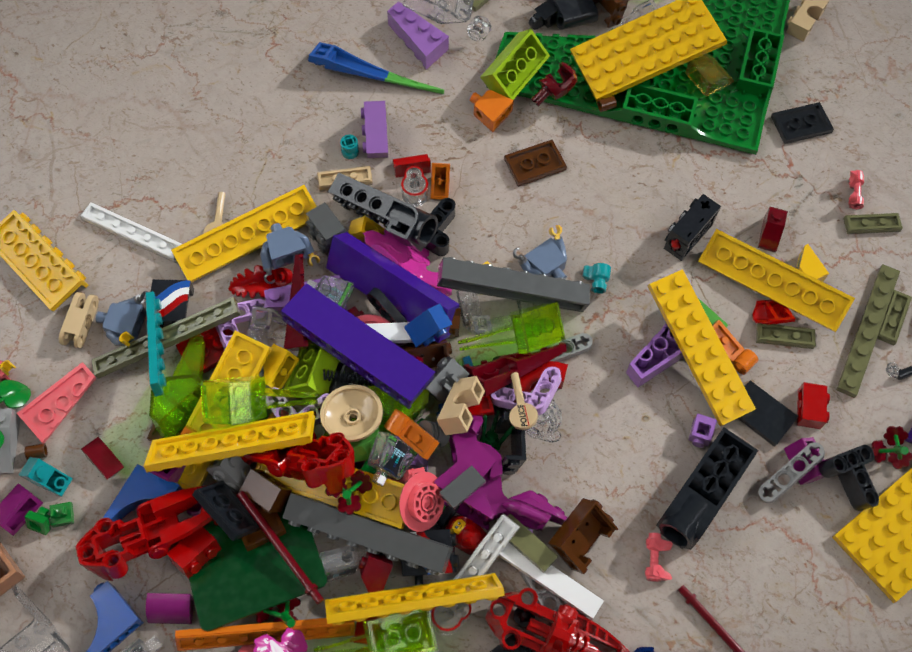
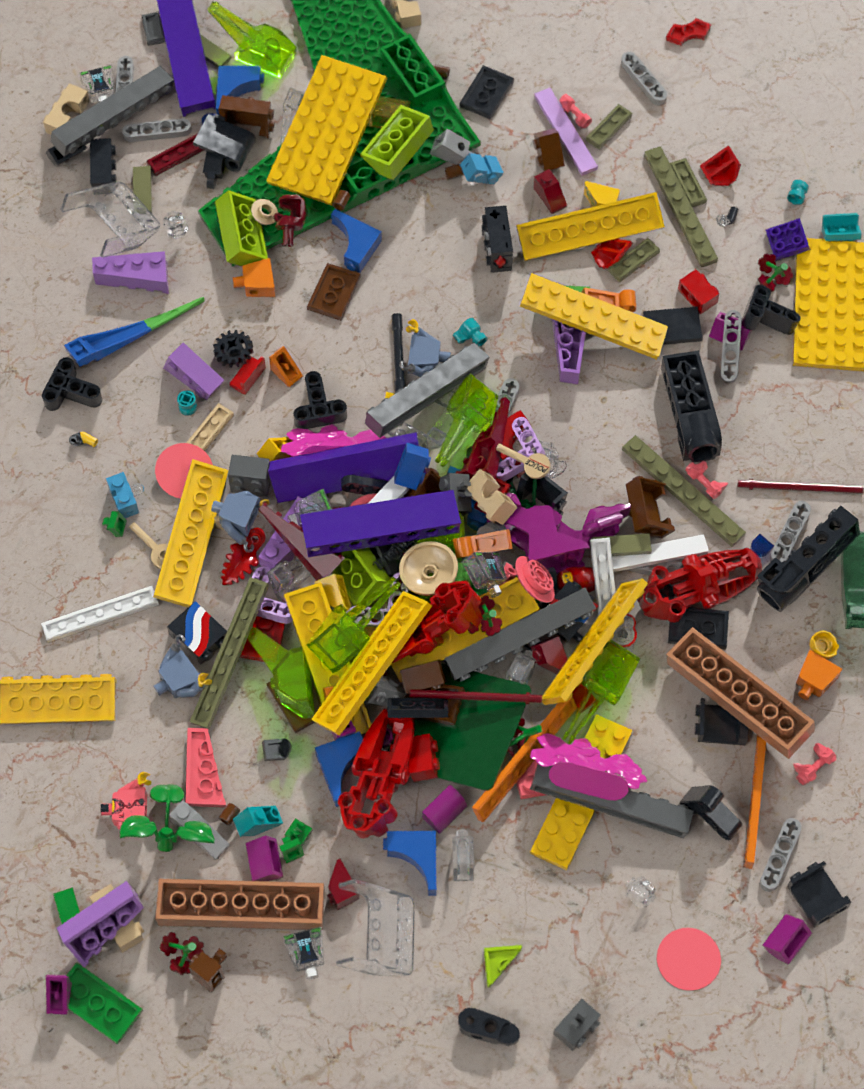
camera: 45 degrees left, 0 degrees up
tan piece [59,292,99,348] -> none
dark red slope [81,437,124,480] -> none
teal plate [146,291,166,397] -> none
black brick [328,173,438,252] -> none
clear piece [401,166,429,207] -> none
dark grey tile [439,465,486,510] -> none
medium lavender brick [688,413,717,448] -> none
none -> black beam [42,357,103,411]
none -> arm [69,432,98,447]
none -> green tile [102,511,127,537]
none -> dark azure piece [106,472,144,518]
none -> coral sticker [155,443,213,499]
none -> black gear [213,330,254,368]
none -> tan piece [251,199,278,225]
none -> black plate [262,738,292,761]
none -> dark red slope [327,858,360,910]
none -> blue arch [331,209,382,273]
none -> lime slope [361,105,434,180]
none -> black piece [391,313,406,392]
none -> light grey torso [430,129,475,164]
none -> reddish brown hinge [434,64,450,79]
none -> reddish brown hinge [445,164,464,179]
none -> dark azure piece [460,153,504,186]
none -> reddish brown brick [533,128,565,171]
none -> lavender tile [534,88,598,176]
none -> olive plate [622,435,746,547]

